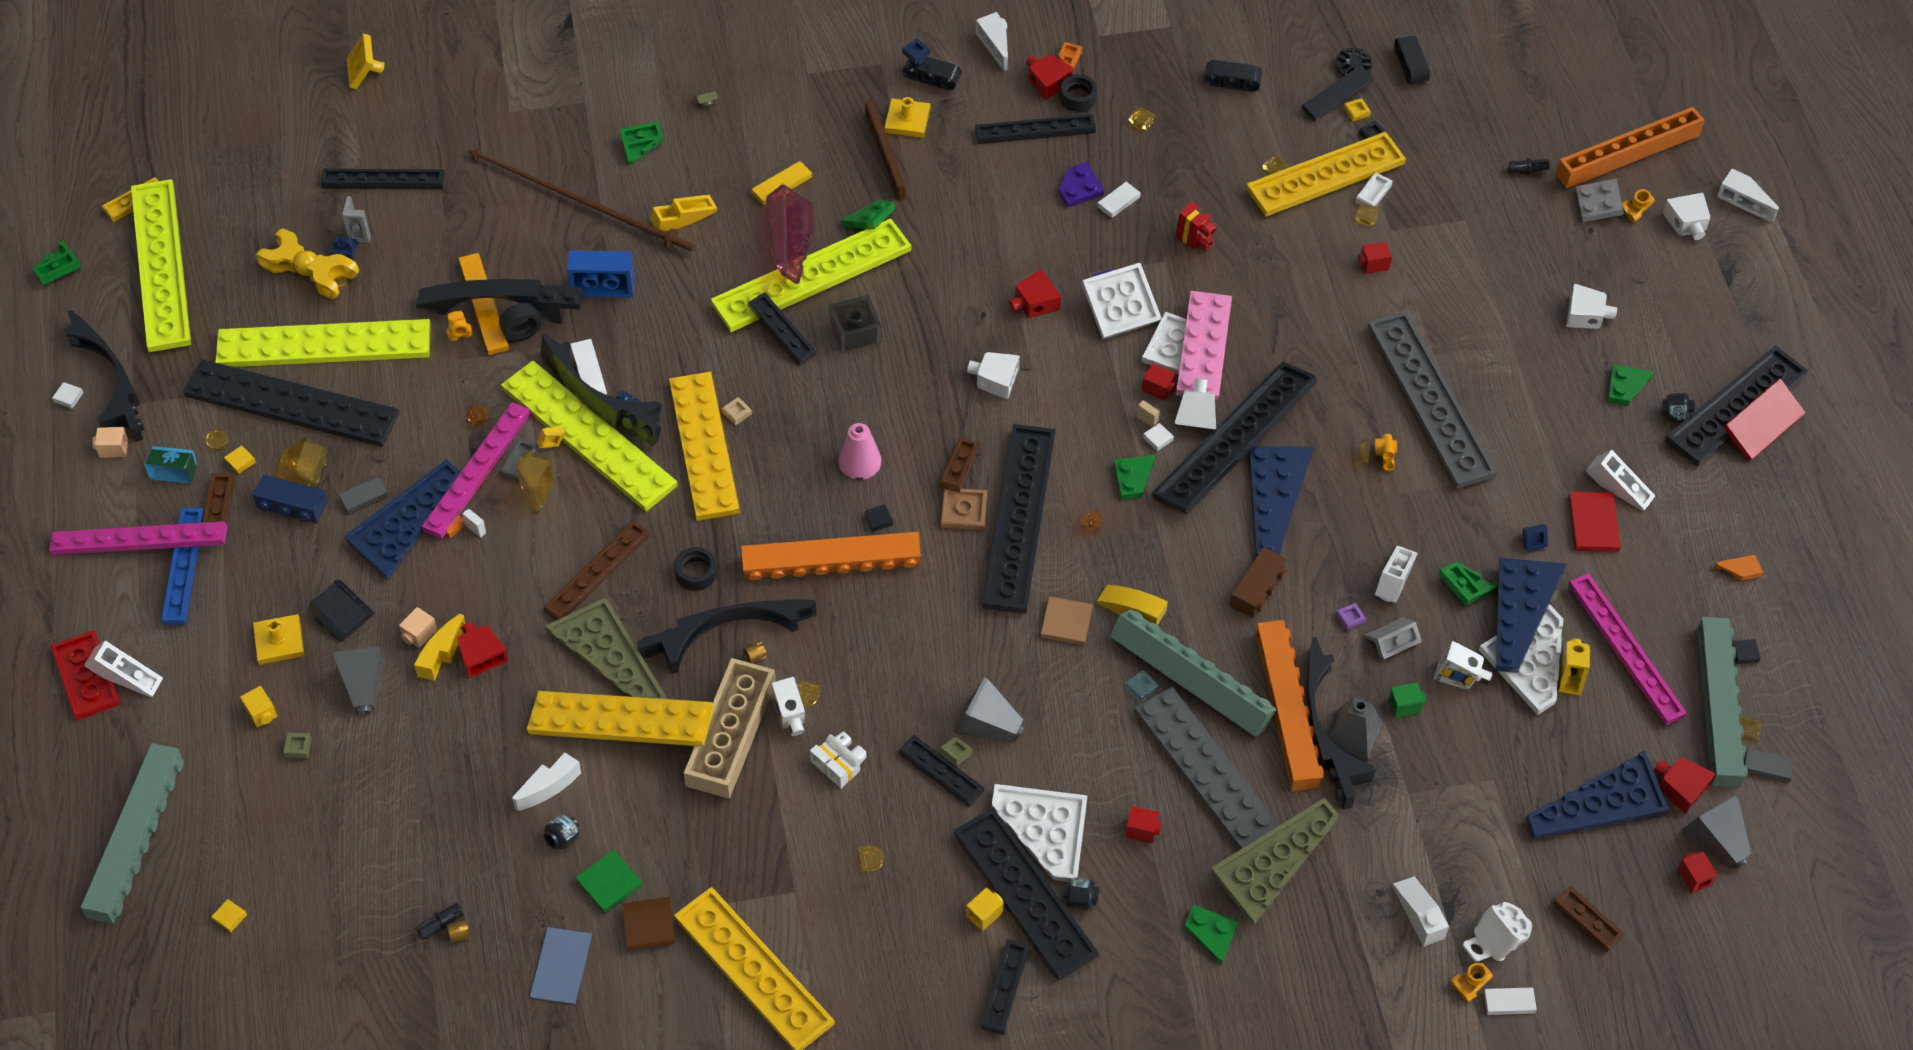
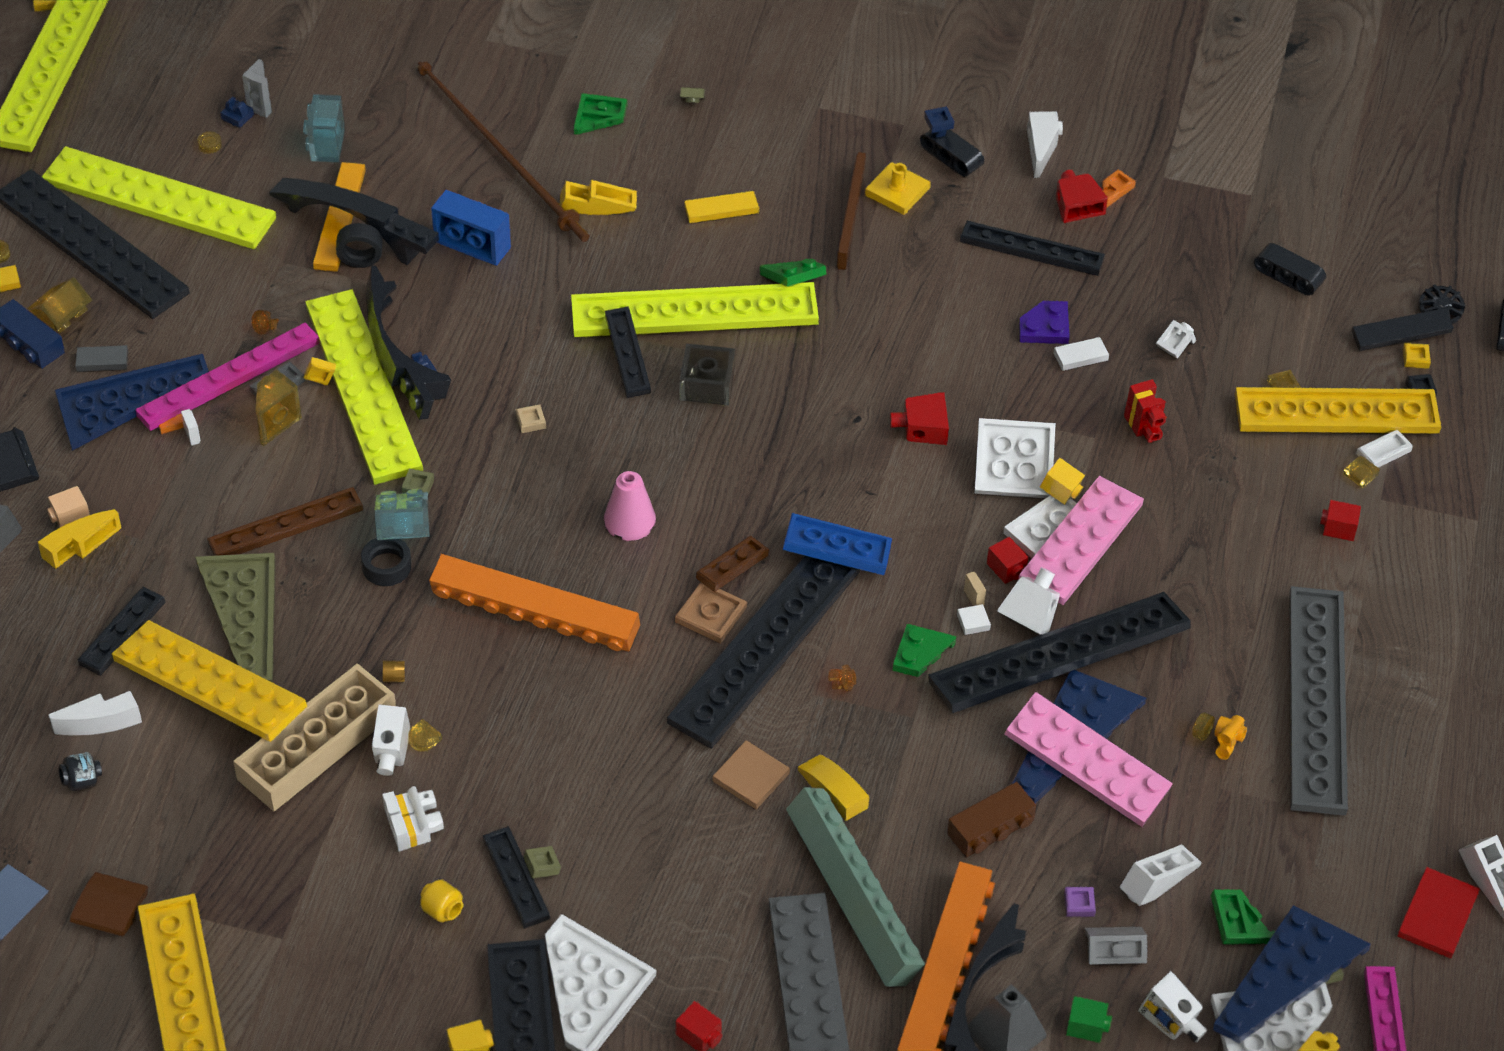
camera: 25 degrees right, 5 degrees down
yellow piece [255,228,359,299] -> none
black tile [321,168,445,189] -> none
light orange plate [446,311,472,341] -> none
red torso [457,622,509,678] -> none
white slope [570,339,607,395] -> none
green tile [575,850,643,914] -> none
black slope [637,599,817,674] -> none
yellow plate [669,372,740,521] -> none
clear pink wedge [766,184,813,284] -> none
clear yellow tile [858,846,884,872] -> none
black tile [865,504,893,532] -> none
slope [954,677,1024,741] -> none
white torso [967,352,1020,399] -> none
black tyre [1060,74,1097,112] -> none
clear light blue tile [1126,670,1158,701] -> none
clear yellow tile [1128,106,1156,131] -> none
dark blue tile [1522,524,1548,551] -> none
none -> black tile [78,587,166,676]
none -> clear light blue brick [304,94,345,162]
none -> clear light blue brick [375,489,430,540]
none -> olive plate [401,468,434,499]
none -> yellow head [420,880,463,922]
none -> blue tile [783,513,892,575]
none -> bright pink plate [1004,692,1173,827]
none -> yellow brick [1040,458,1085,505]
none -> white bracket [1156,320,1196,359]

